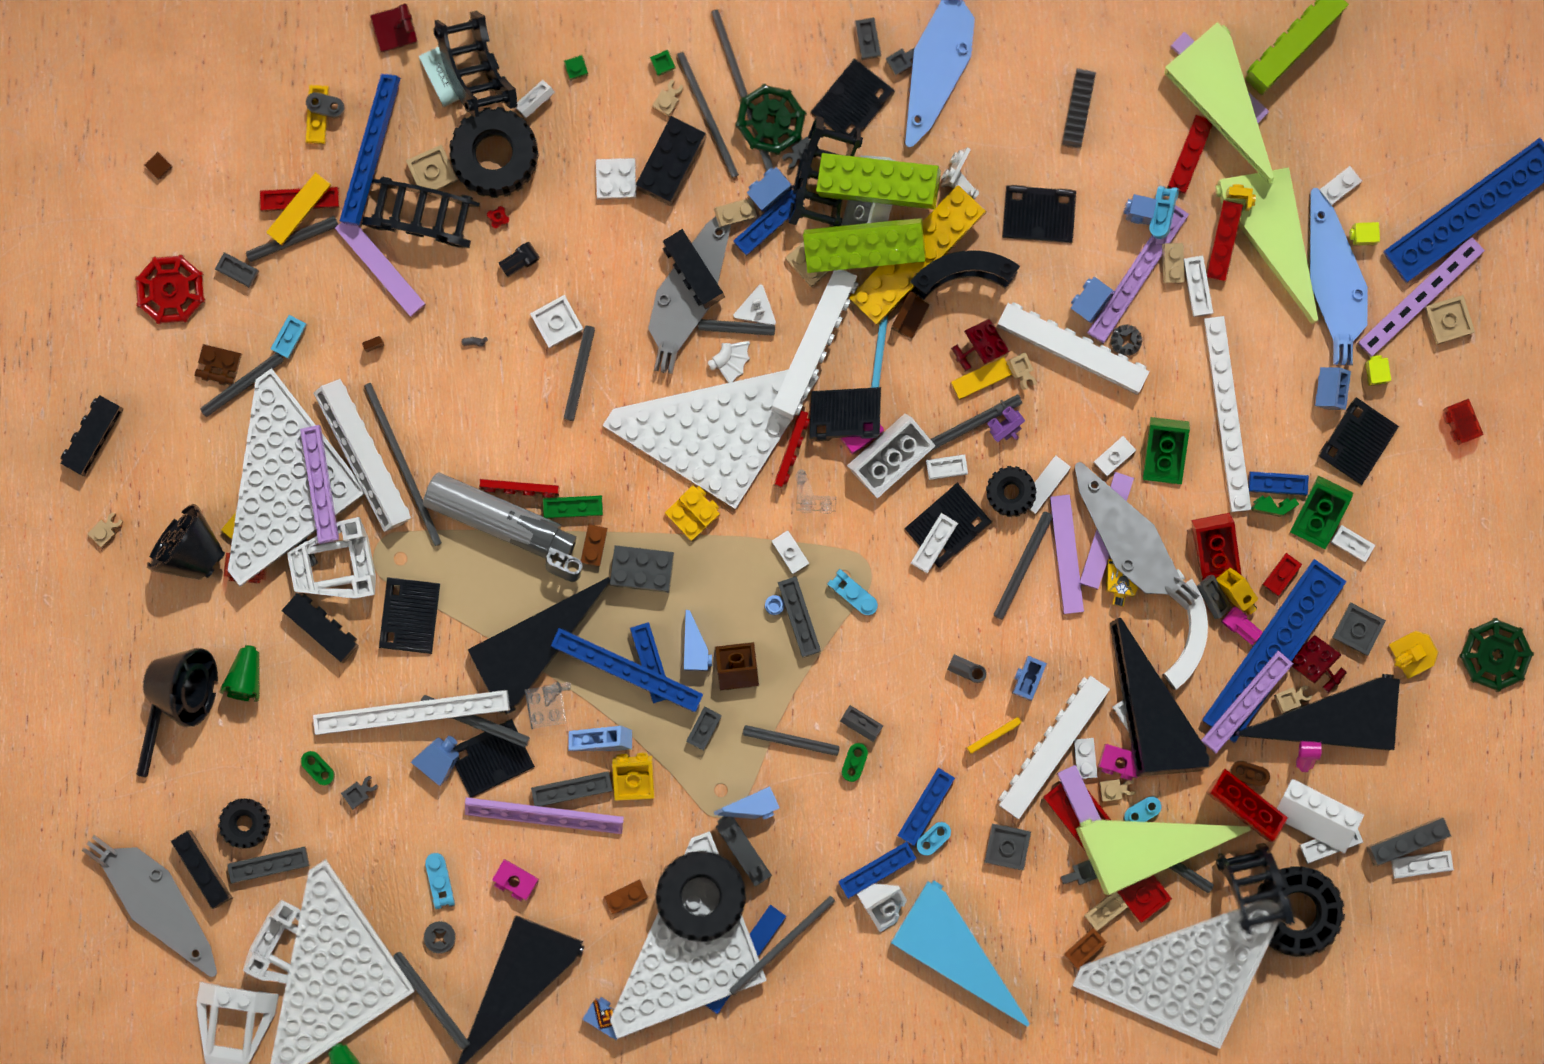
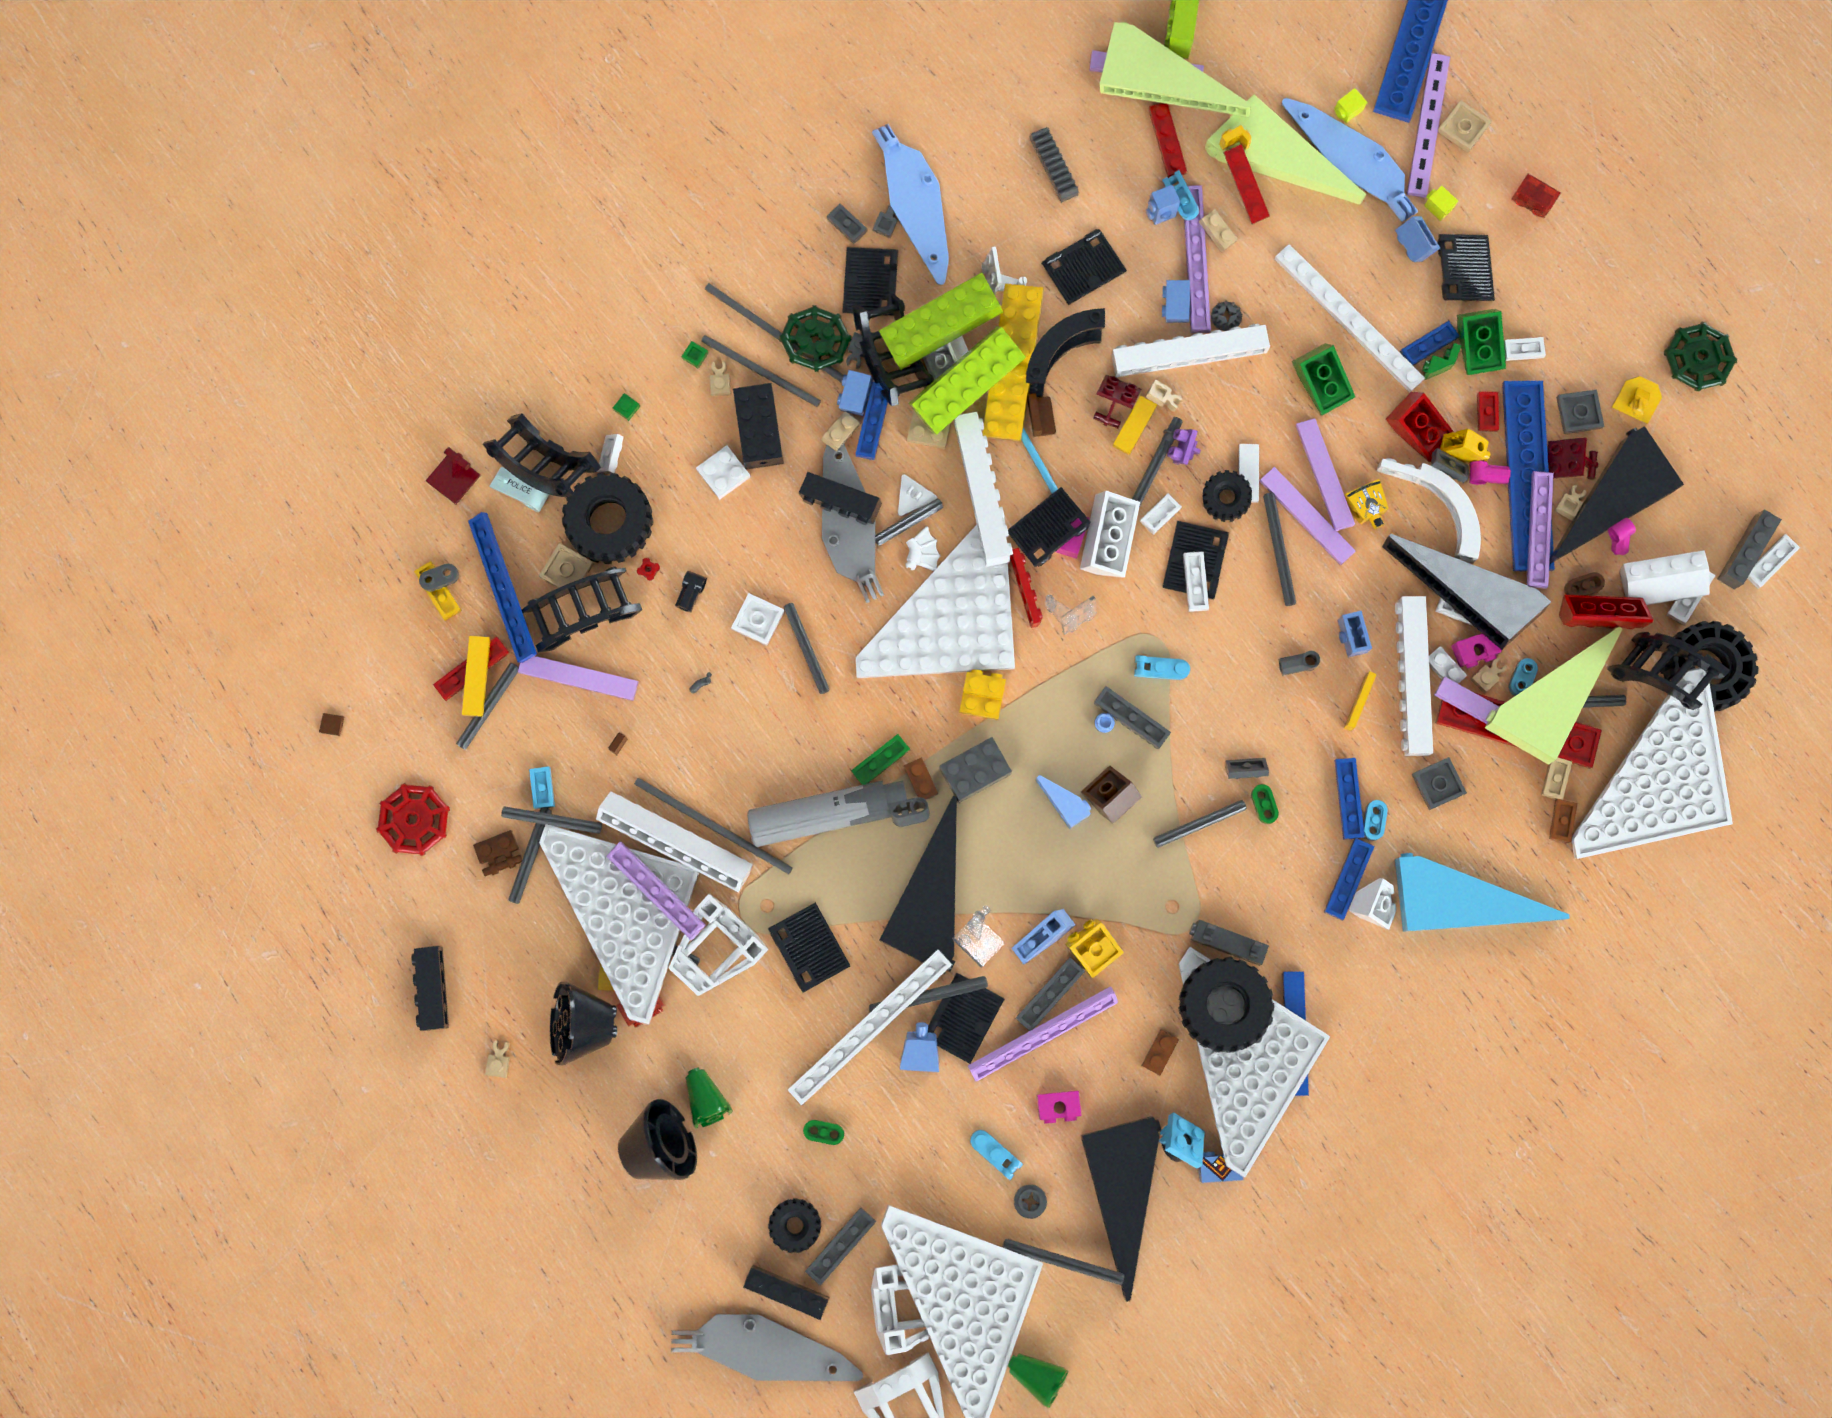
camera: 35 degrees left, 5 degrees down
black axle [136,704,162,777] -> none
dark grey plate [215,252,259,288] -> none
black brick [282,593,359,663] -> none
dark grey plate [341,776,378,809] -> none
red plate [479,479,560,498] -> none
blue plate [550,628,703,713] -> none
blue plate [630,622,666,704] -> none
dark grey plate [686,706,722,751] -> none
light blue slope [714,787,780,819] -> none
dark grey piece [729,896,835,995] -> none
white plate [772,531,809,574] -> none
dark grey plate [1061,860,1097,885] -> none
light grey wing [1075,462,1199,610] -> none
white plate [1094,436,1136,477] -> none
white plate [1184,256,1213,317] -> none
white plate [1320,166,1362,205] -> none
none -> dark grey axle [501,806,602,834]
none -> medium azure piece [1159,1112,1205,1169]

